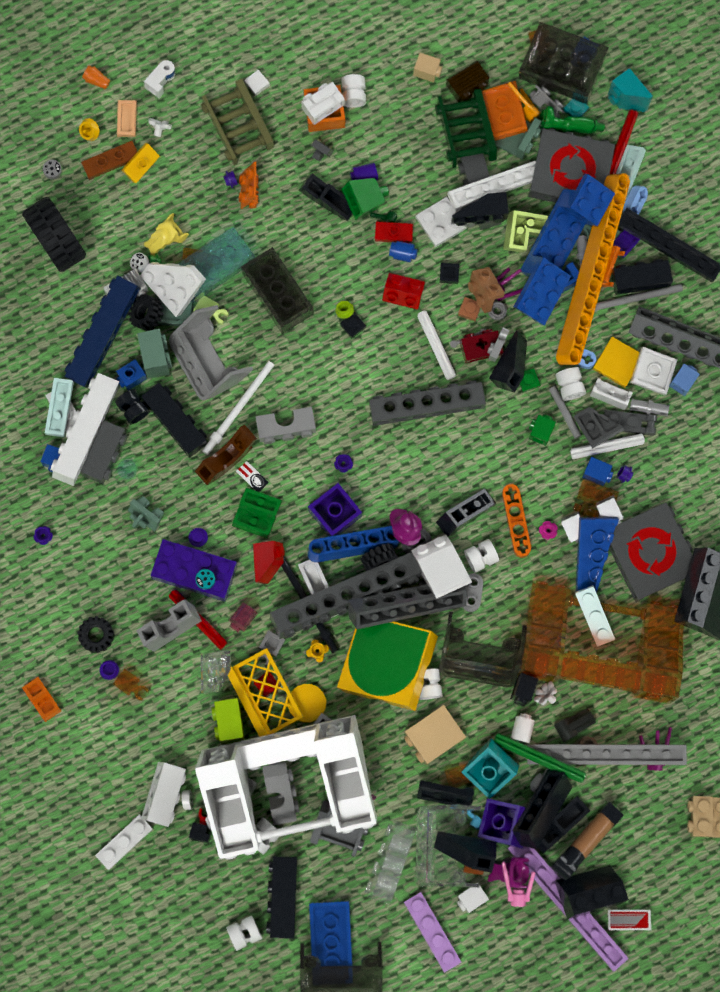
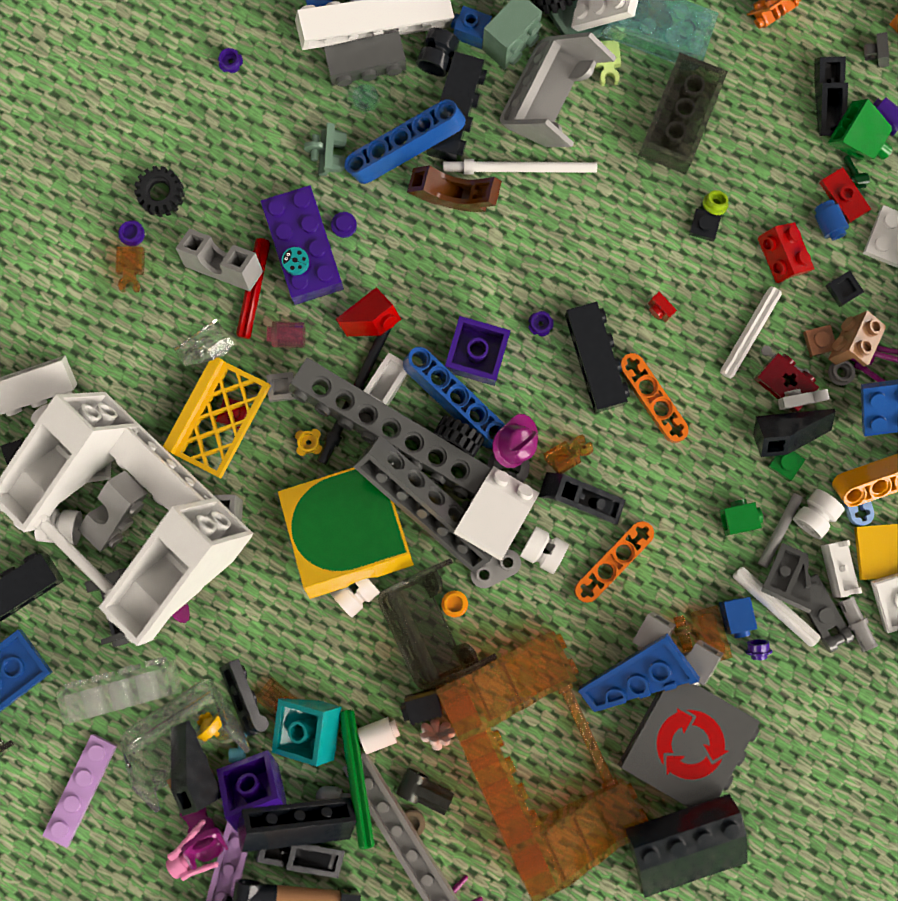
camera: 55 degrees right, 5 degrees up
orange slope [22,677,61,722] -> none
lime brick [211,698,245,744] -> none
green slope [232,488,282,539] -> none
sticker [236,461,269,492] -> none
light grey arch [255,407,316,444] -> none
yellow tile [288,684,326,723] -> none
dark grey brick [369,381,486,426] -> none
tan panel [404,705,466,766] -> none
white brick [457,883,489,913] -> none
dark pink plate [539,521,558,540] -> none
light aqua plate [575,585,615,647] -> none
none -> yellow hat [197,712,224,742]
none -> blue beam [344,99,466,184]
none -> light orange plate [441,591,468,617]
none -> clear orange plate [543,434,594,474]
none -> black brick [565,301,630,414]
none -> orange beam [620,353,689,443]
none -> red plate [648,291,677,322]

